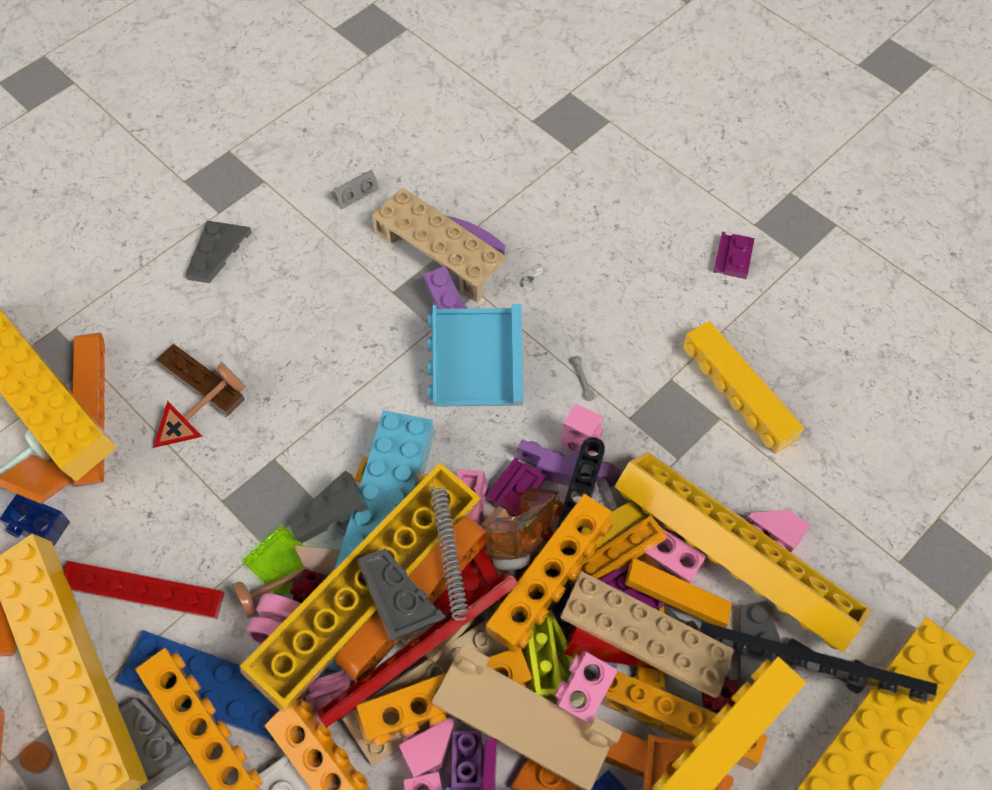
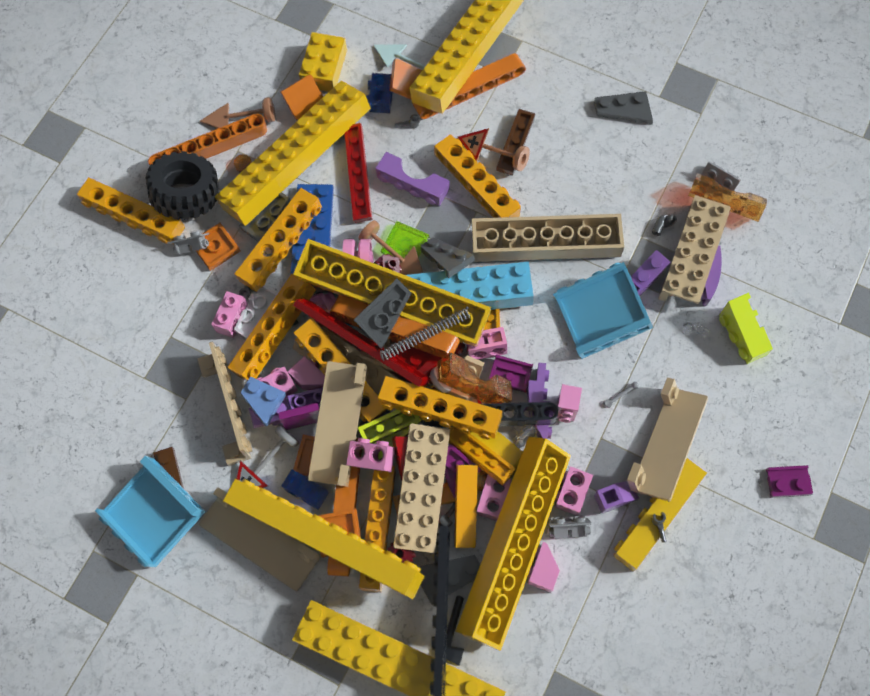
camera: 75 degrees right, 10 degrees up
none -> medium lavender arch [376,152,450,206]
none -> dark grey hand [395,114,419,129]
none -> light orange brick [434,134,521,218]
none -> tan brick [472,214,624,262]
none -> light grey hinge [548,515,591,539]
none -> bright pink brick [555,466,593,516]
none -> medium lavender slope [594,481,639,514]
none -> tan bracket [627,377,708,501]
none -> dark grey arm [652,214,677,236]
none -> dark grey hand [652,512,667,543]
none -> clear orange arch [688,173,767,222]
none -> neon yellow wedge [719,292,773,364]

